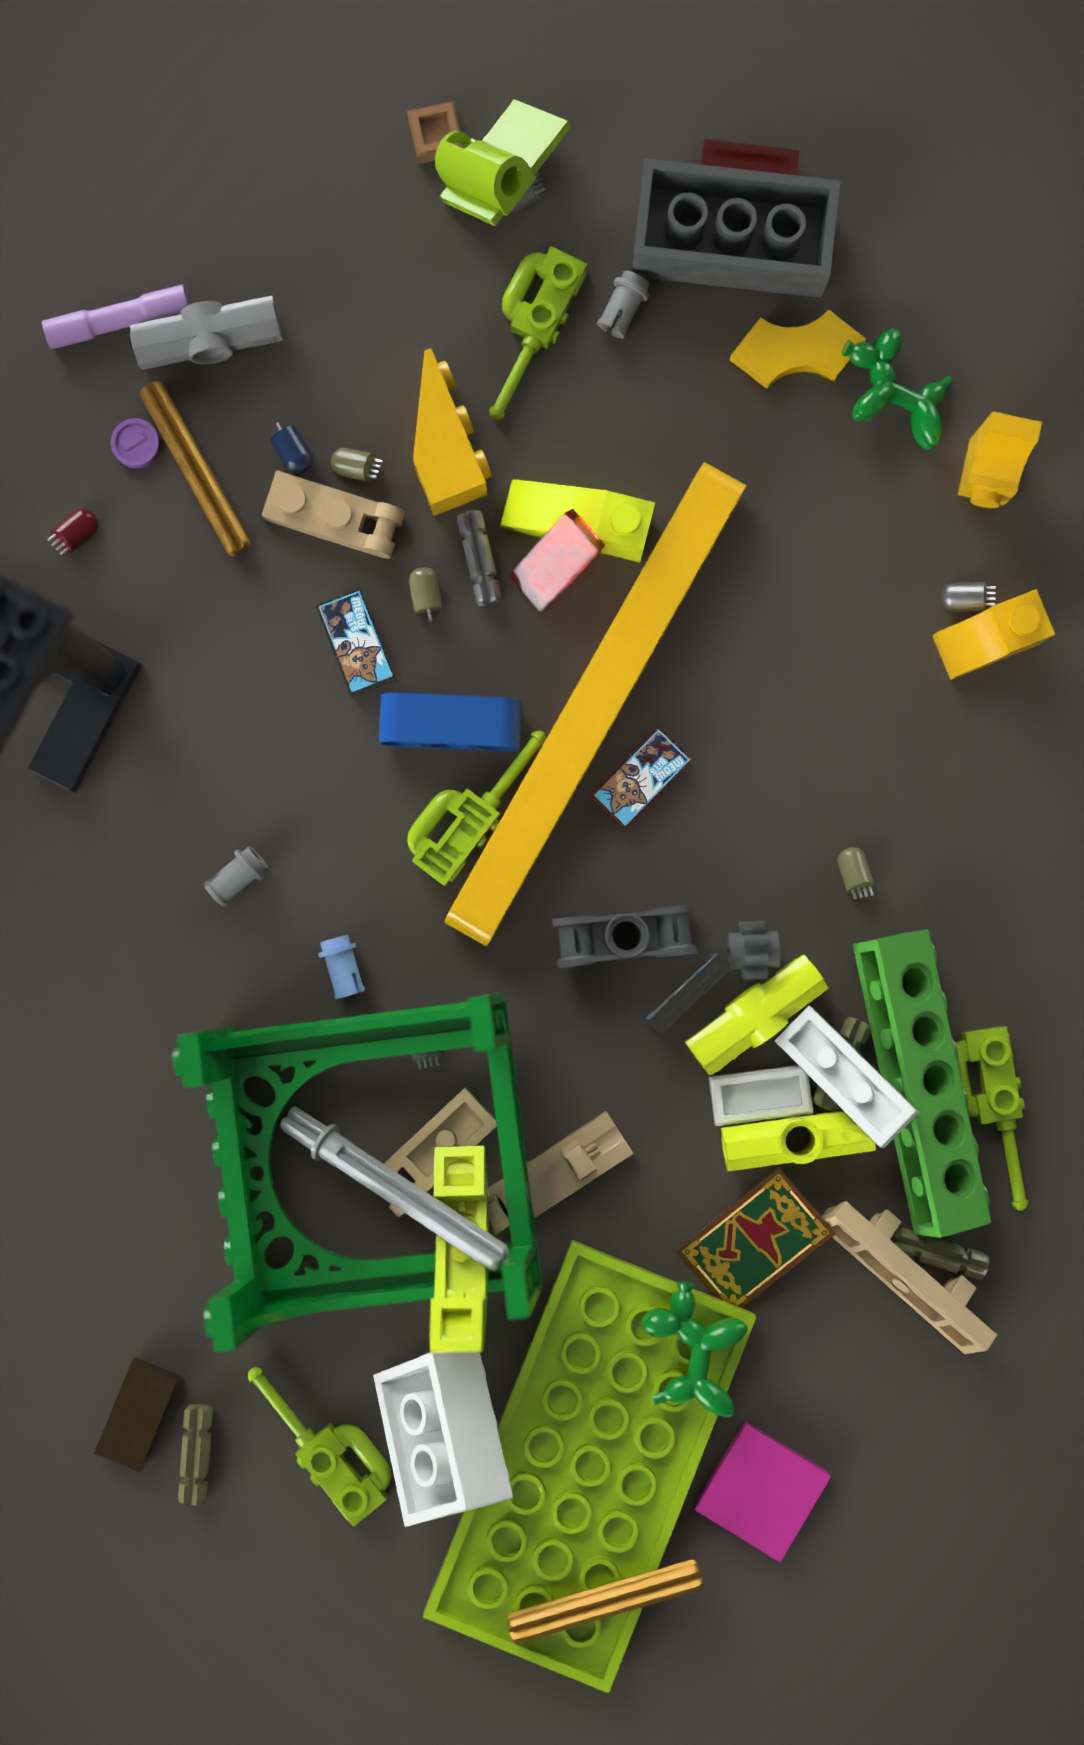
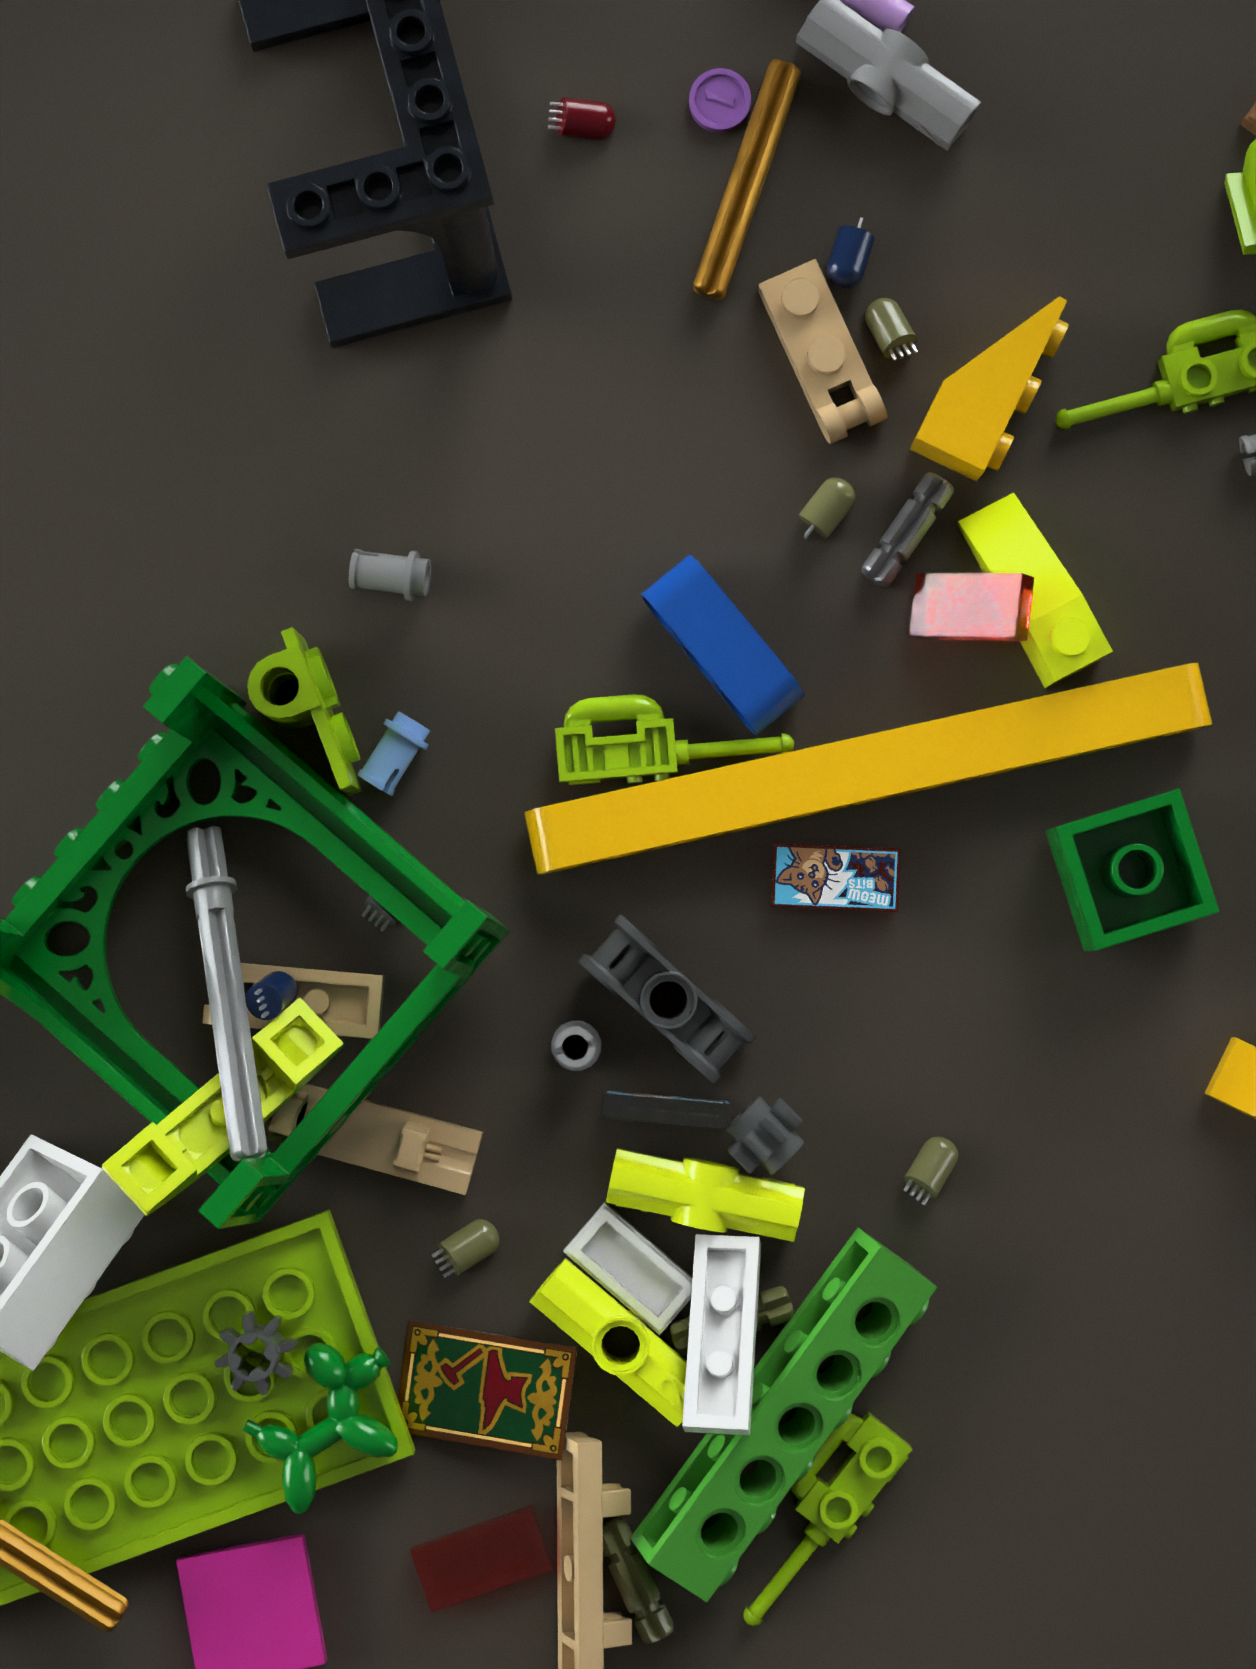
camera: 55 degrees right, 0 degrees up
tile [315,588,397,698] -> none
none -> dark grey gear [215,1311,298,1395]
none -> dark blue piece [246,971,298,1020]
none -> lime piece [247,627,362,796]
none -> clear red tile [410,1504,553,1613]
none -> olive piece [432,1219,500,1278]
none -> light grey pin [551,1021,601,1071]
none -> green brick [1045,788,1220,951]

